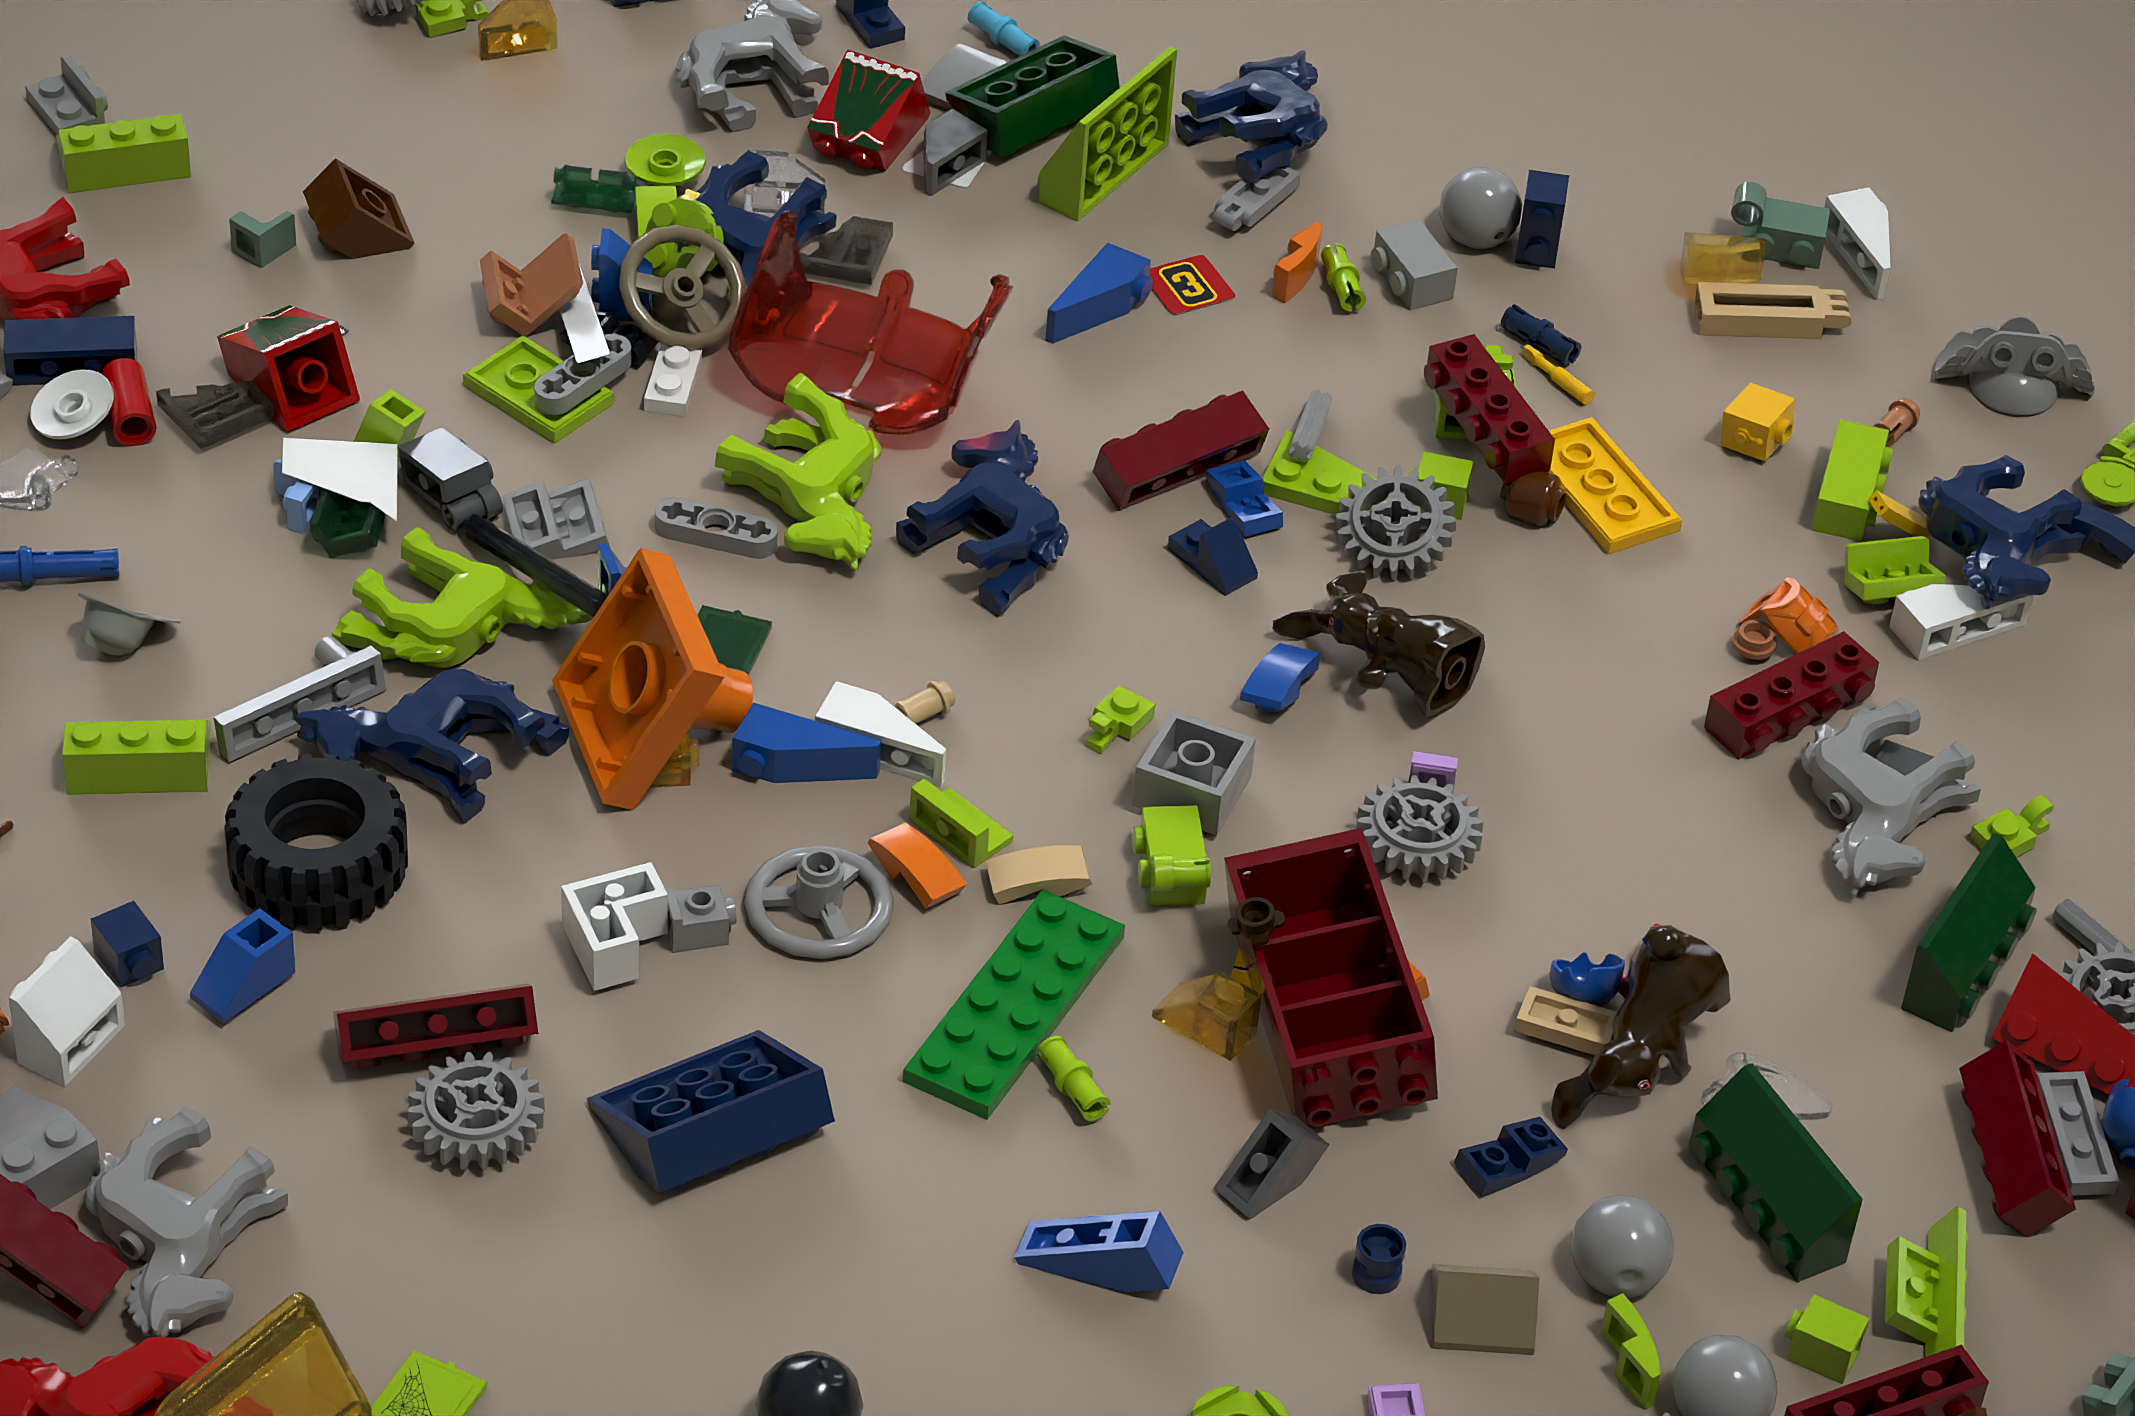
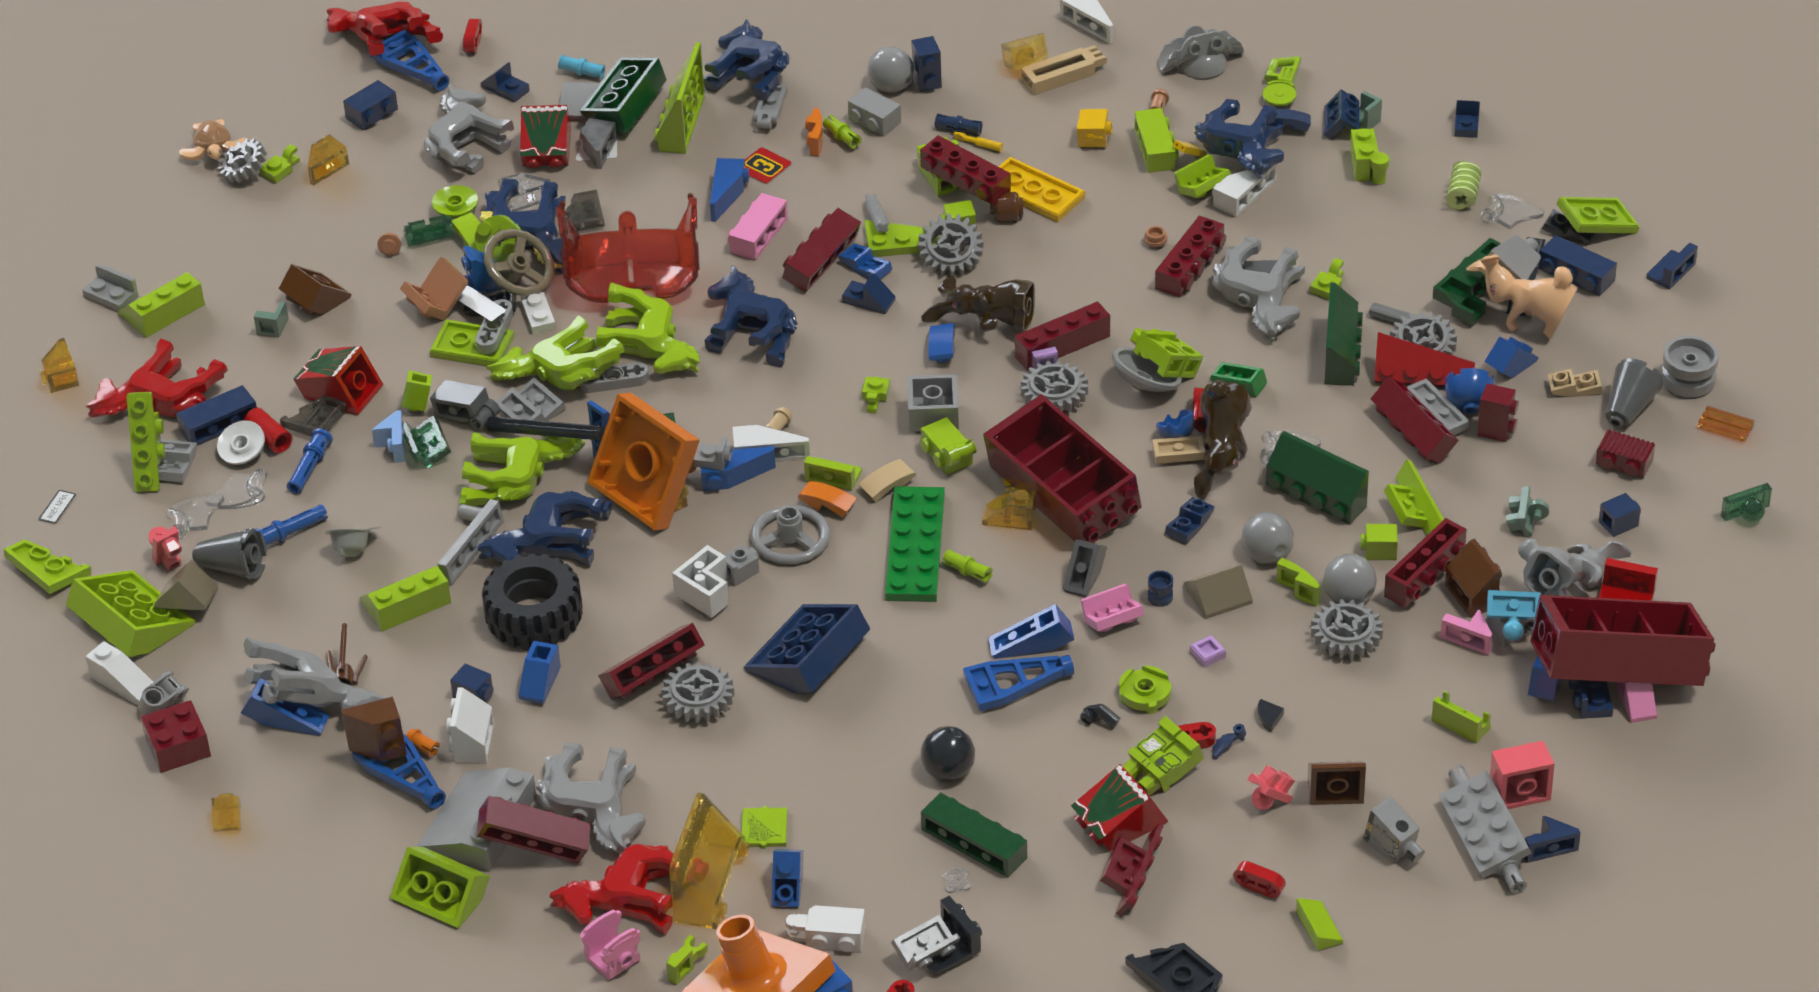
camera: 20 degrees left, 0 degrees up
white sticker [282,438,397,522] -> none
dark brown plate [1228,897,1285,946] -> none
sand green hinge [1731,182,1830,269] -> none
orange piece [1738,577,1839,654] -> none
none -> blue pin [286,428,333,494]
none -> nougat plate [377,233,401,256]
none -> lime animal [487,315,625,390]
none -> light grey bracket [694,436,732,471]
none -> bright pink brick [728,193,788,260]
none -> blue plate [963,654,1074,711]
none -> dark red brick [1014,301,1110,371]
none -> bright pink bracket [1081,584,1144,632]
none -> light grey dish [1112,347,1182,392]
none -> lime hips [1130,328,1204,378]
none -> green slope [1210,362,1267,397]

